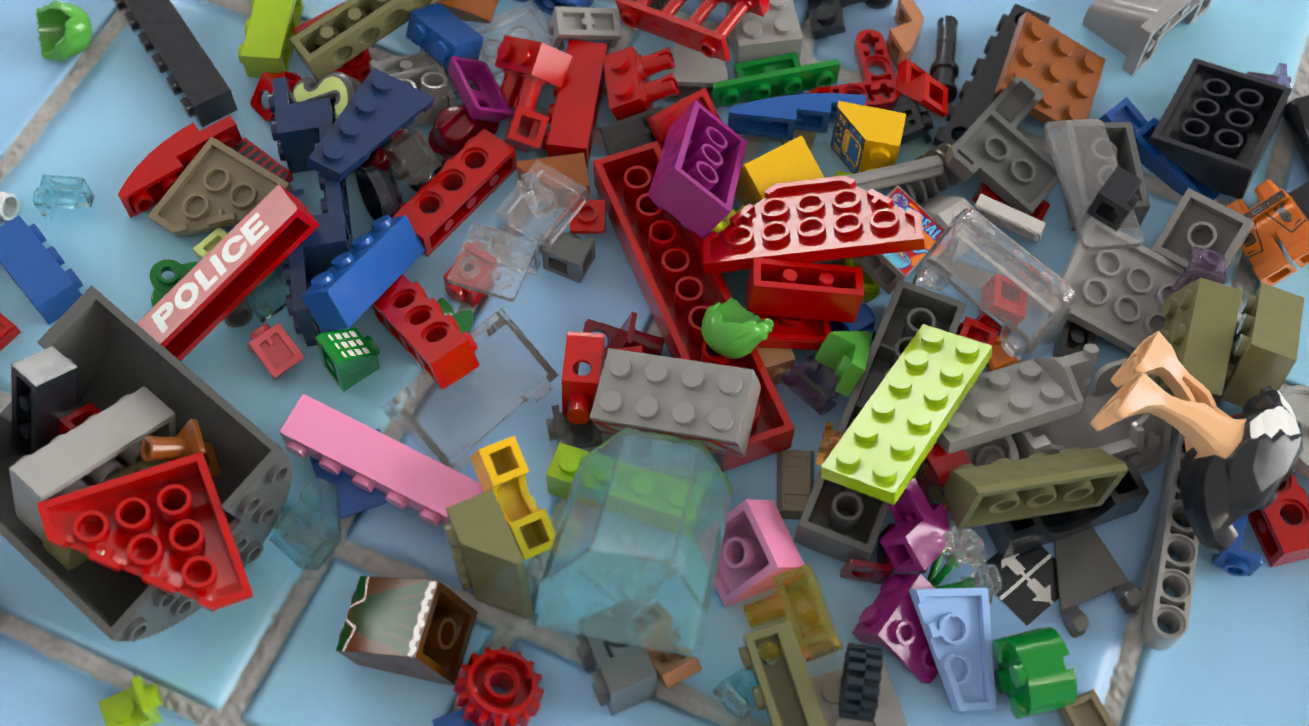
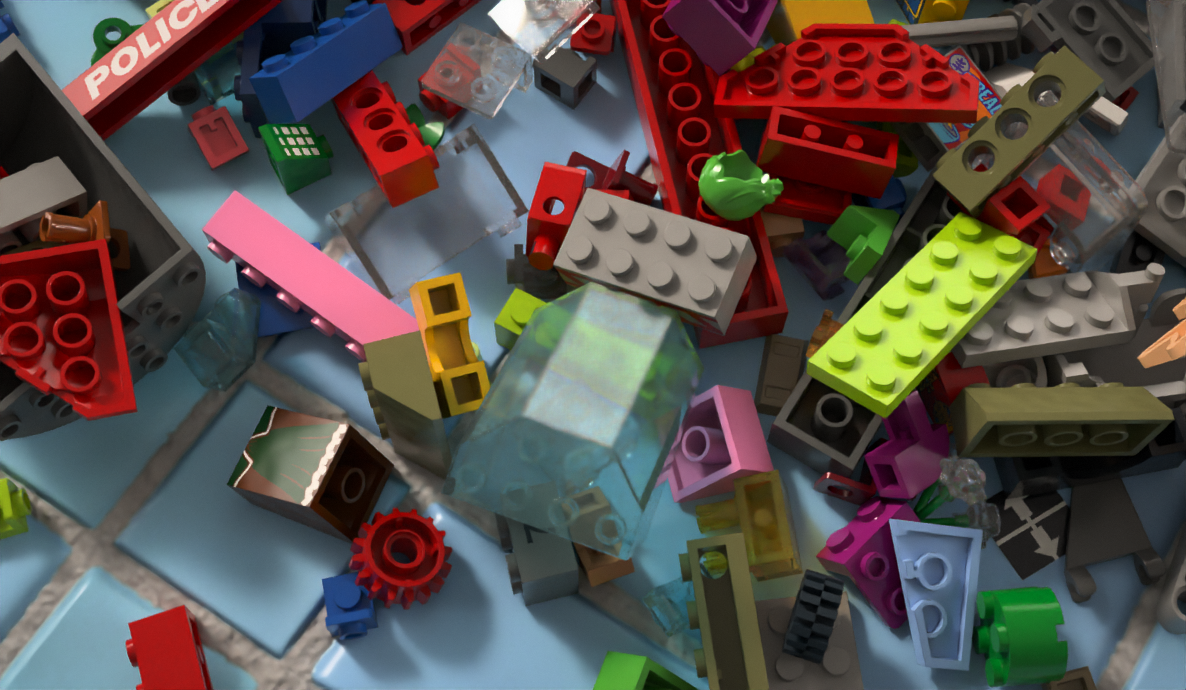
camera: 10 degrees right, 5 degrees up
none -> olive brick [933,45,1106,219]
none -> red slope [947,163,1052,235]

